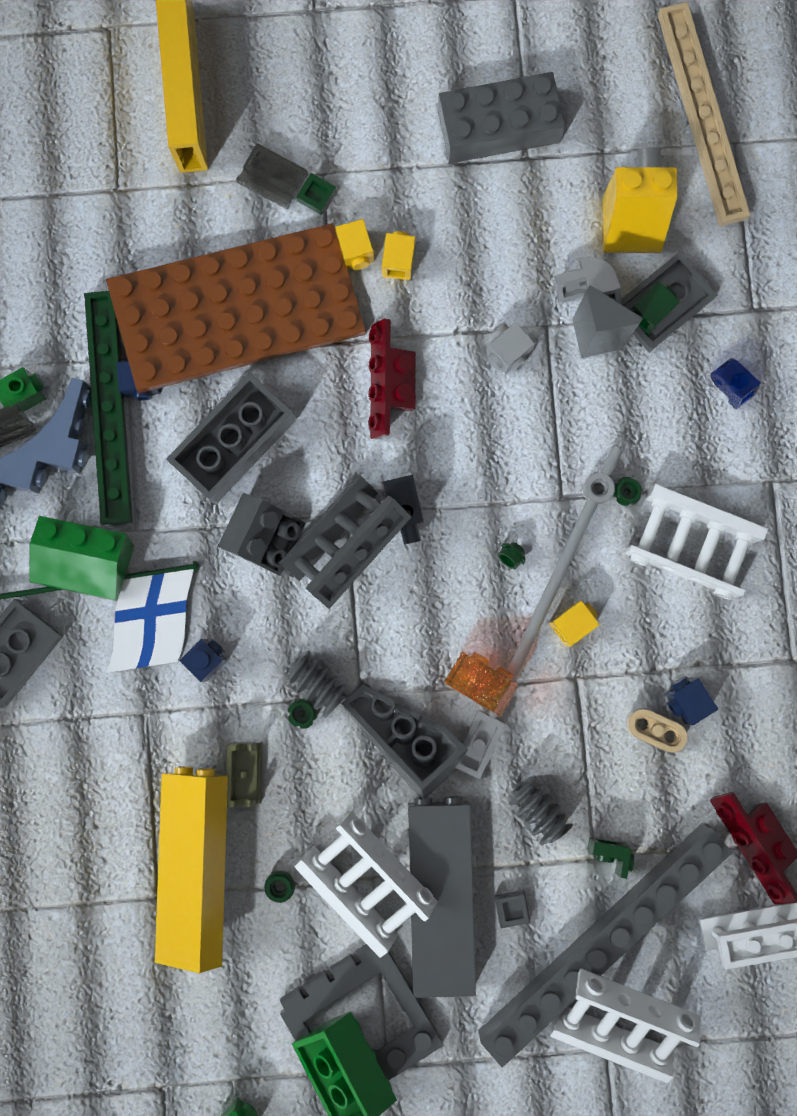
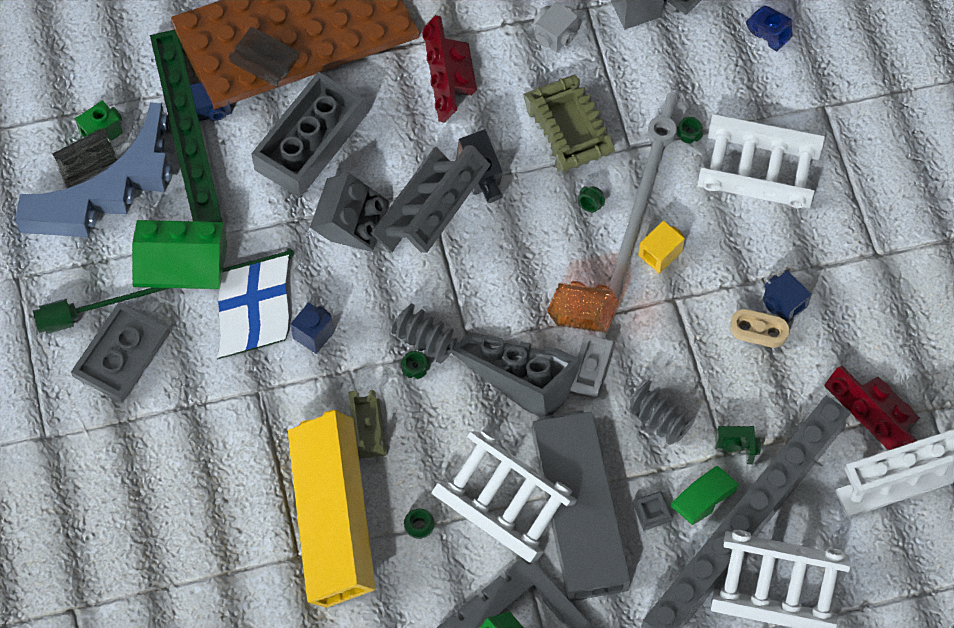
camera: 10 degrees left, 20 degrees down
none -> clear smoke plate [229,26,299,87]
none -> olive piece [523,74,615,172]
none -> green slope [671,465,739,525]

